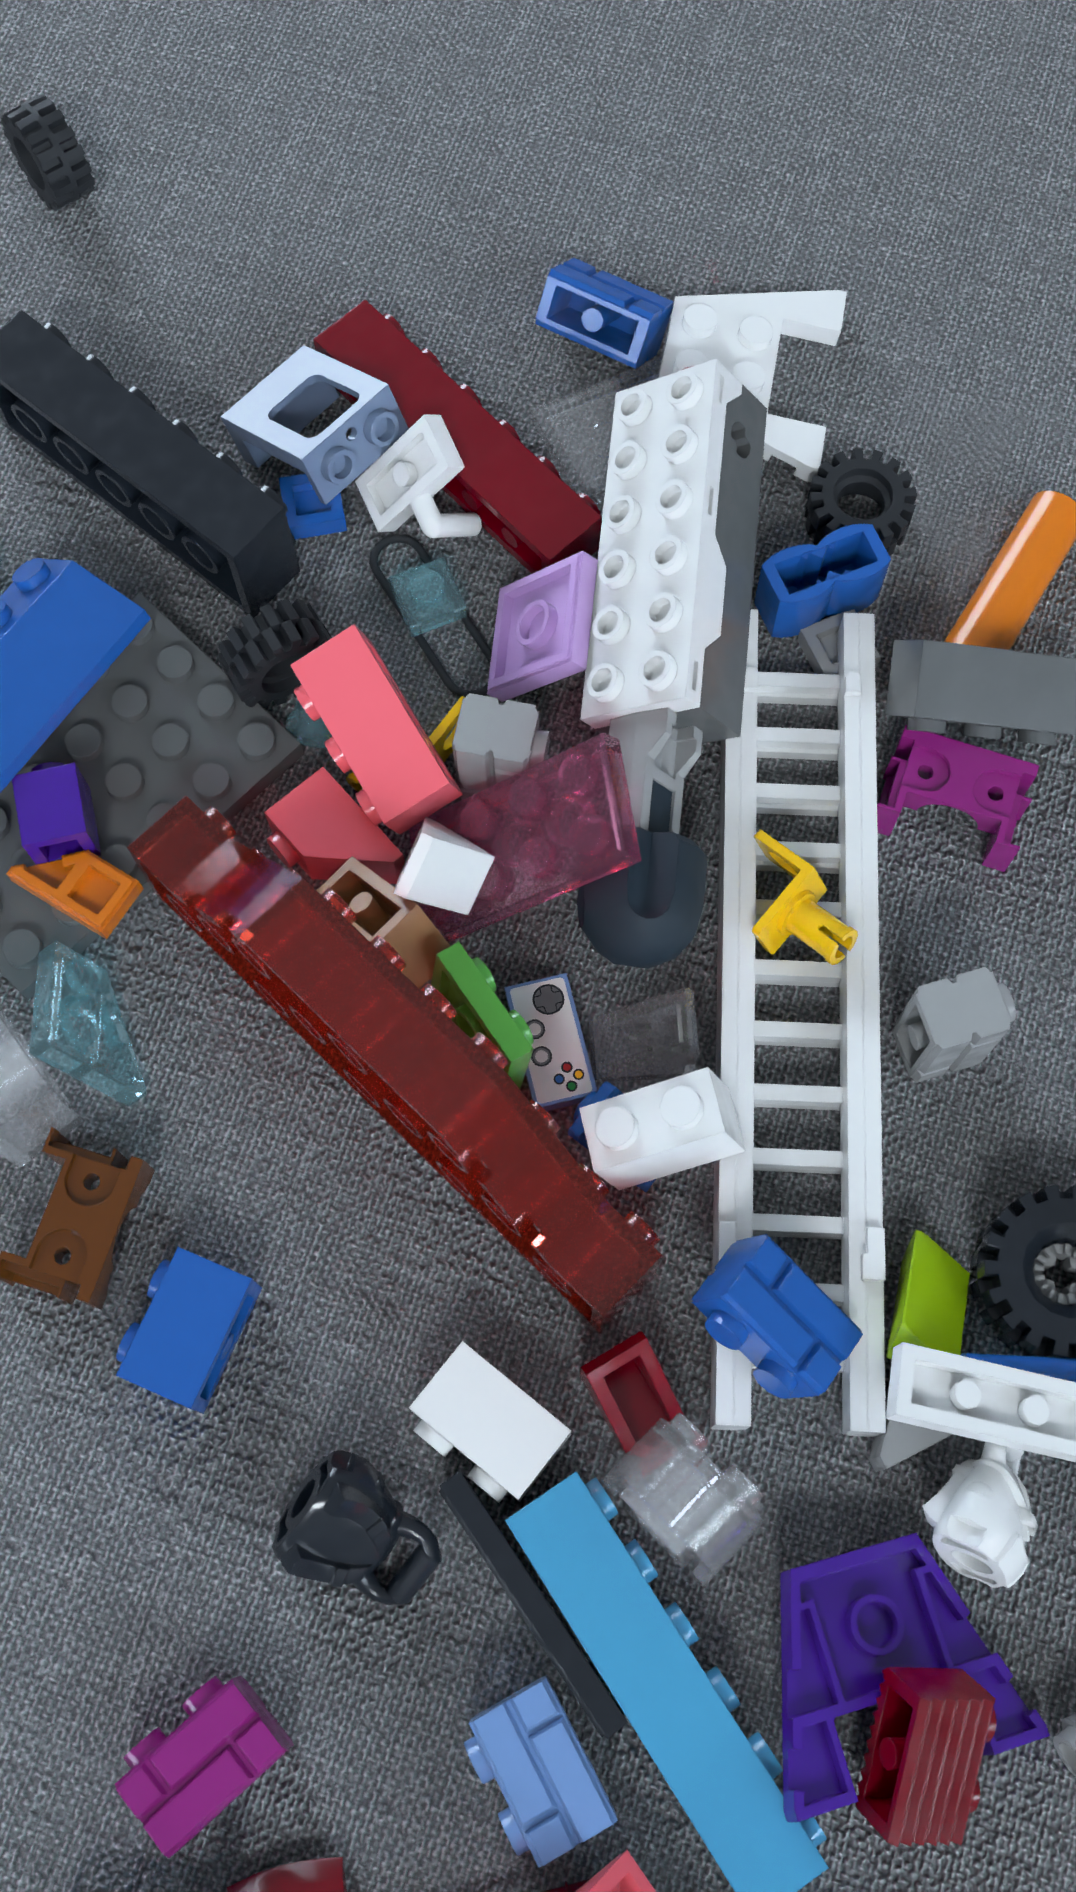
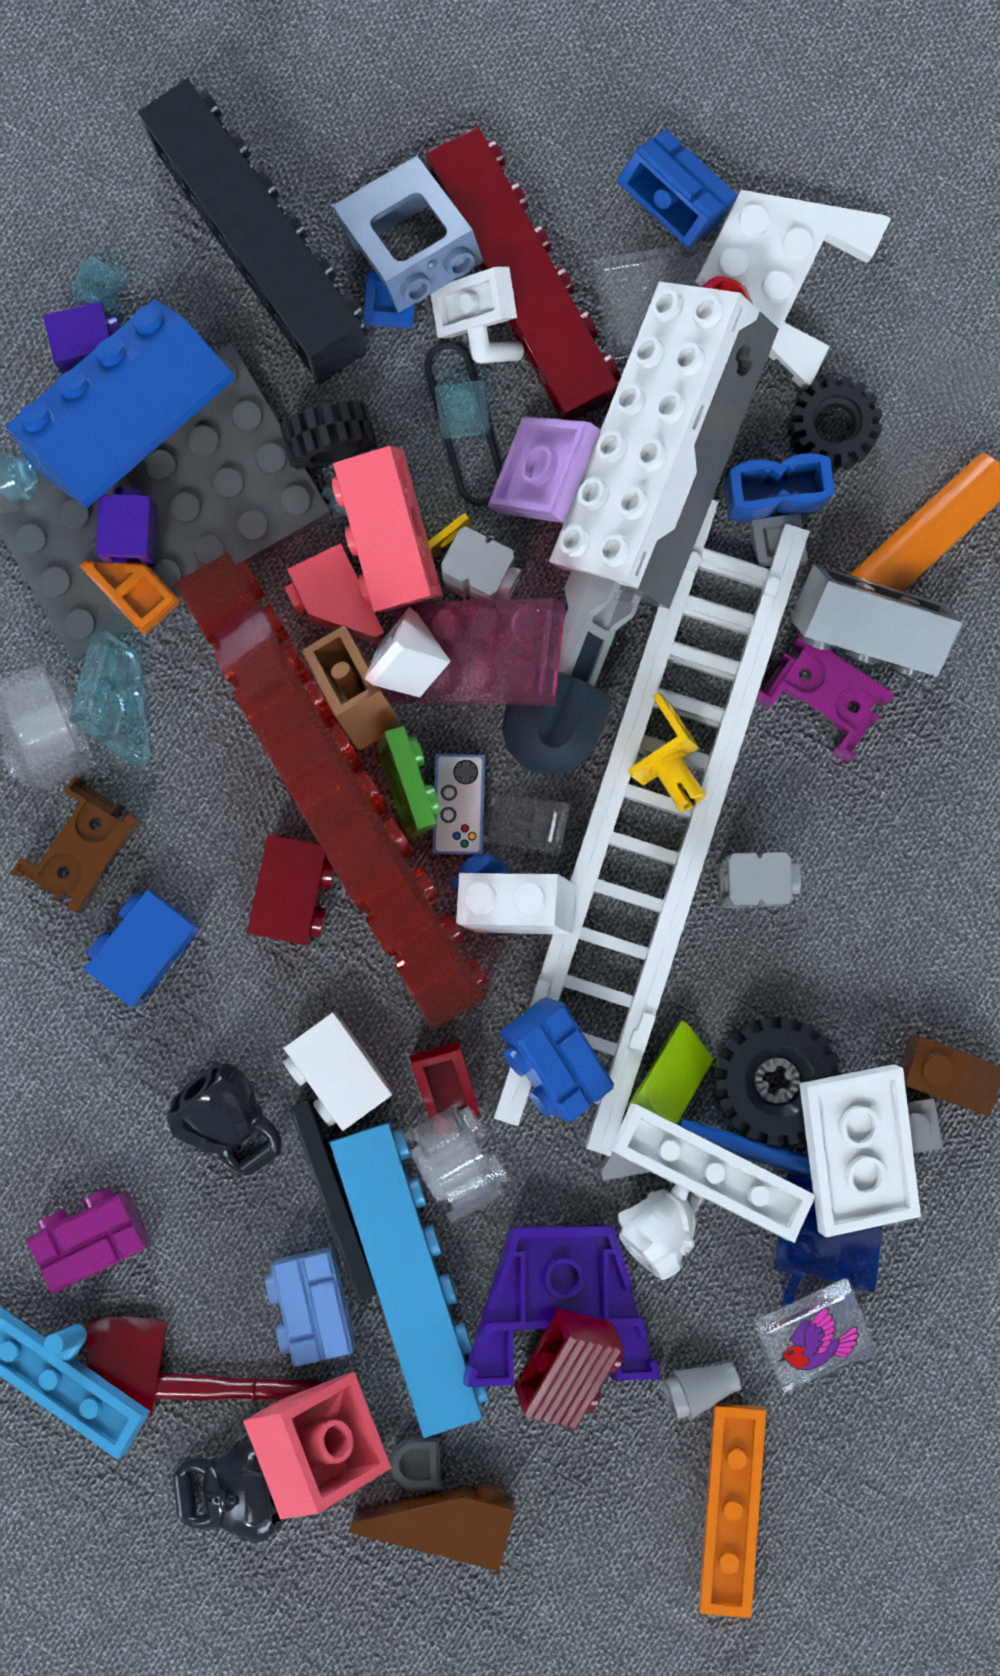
camera: 15 degrees right, 15 degrees up
none -> dark red brick [247,834,337,946]

